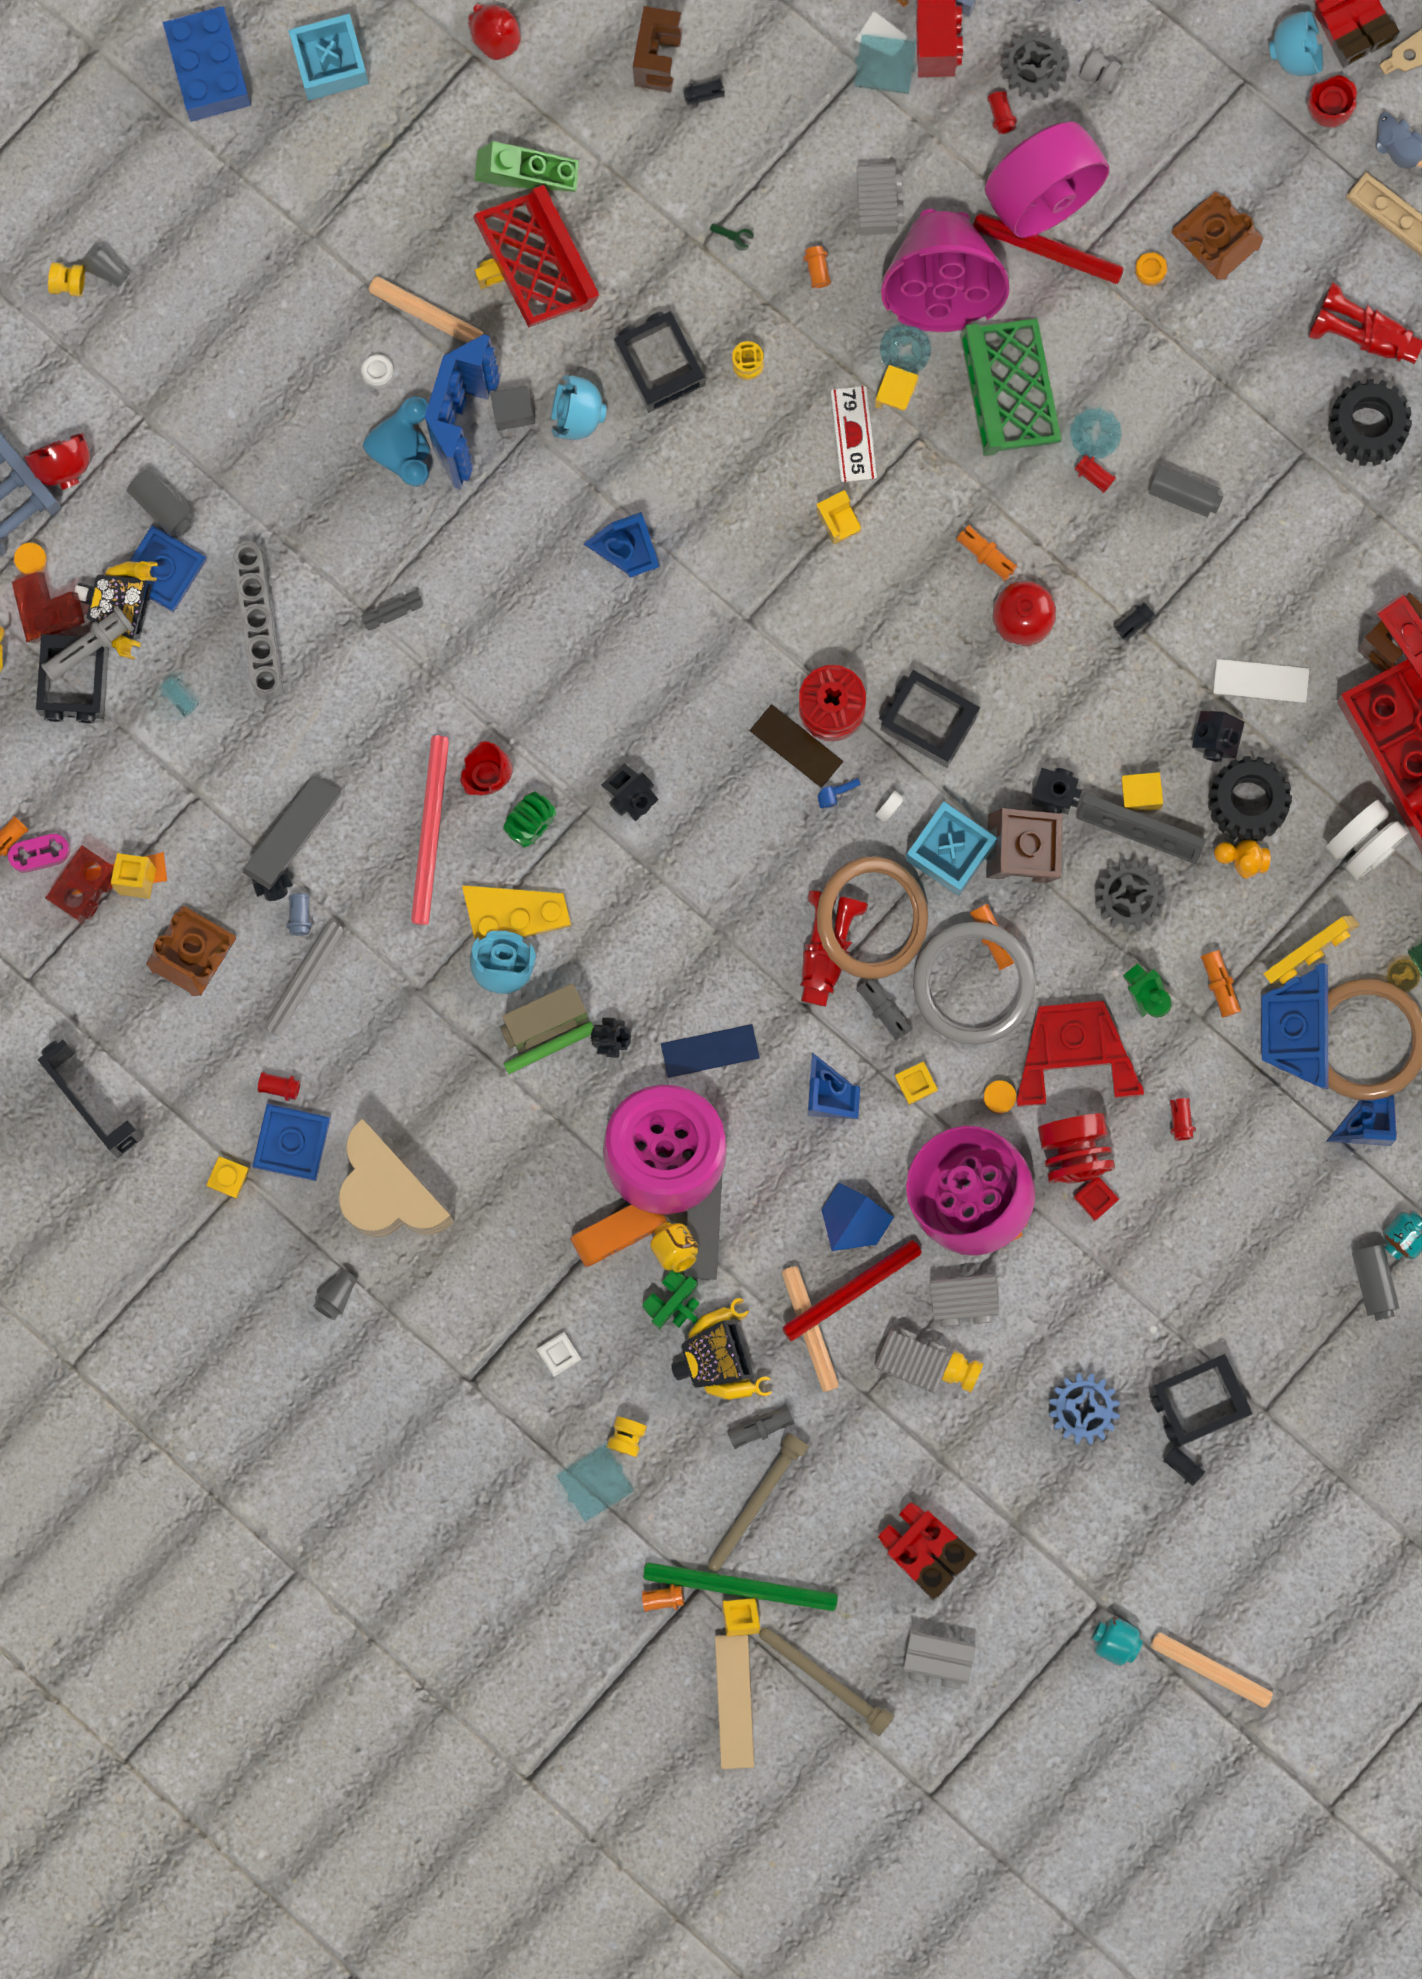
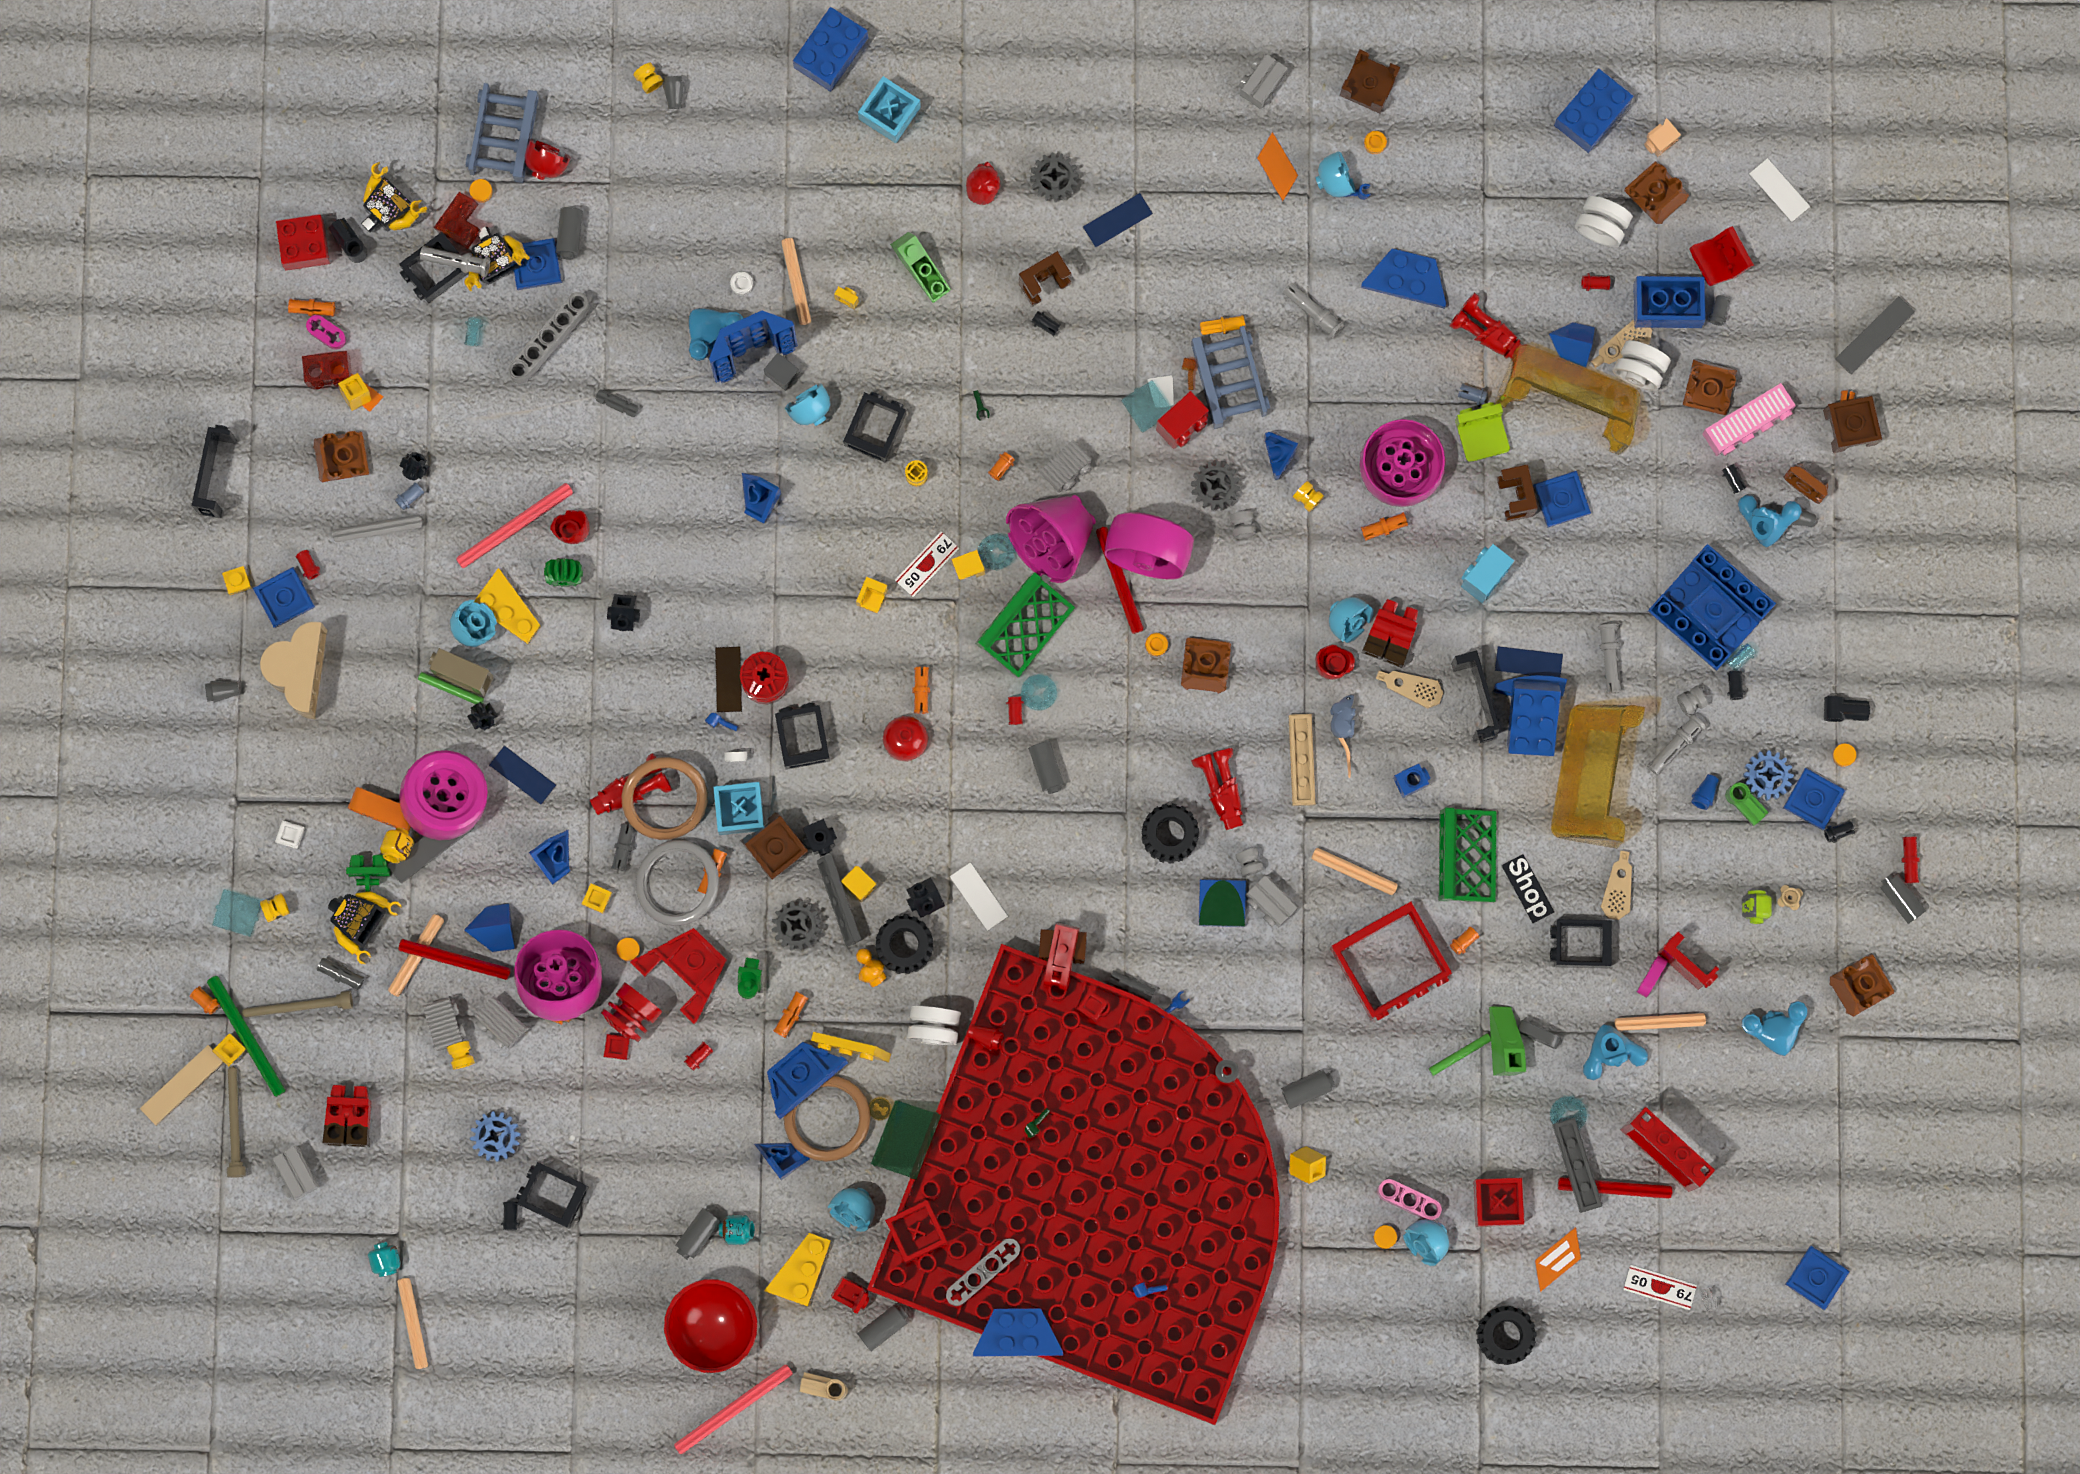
camera: 40 degrees right, 0 degrees up
dark grey tile [243,775,341,890] -> none
red fence [473,185,600,328] -> none
red pin [987,91,1017,134] -> none
black pin [1113,602,1156,642] -> none

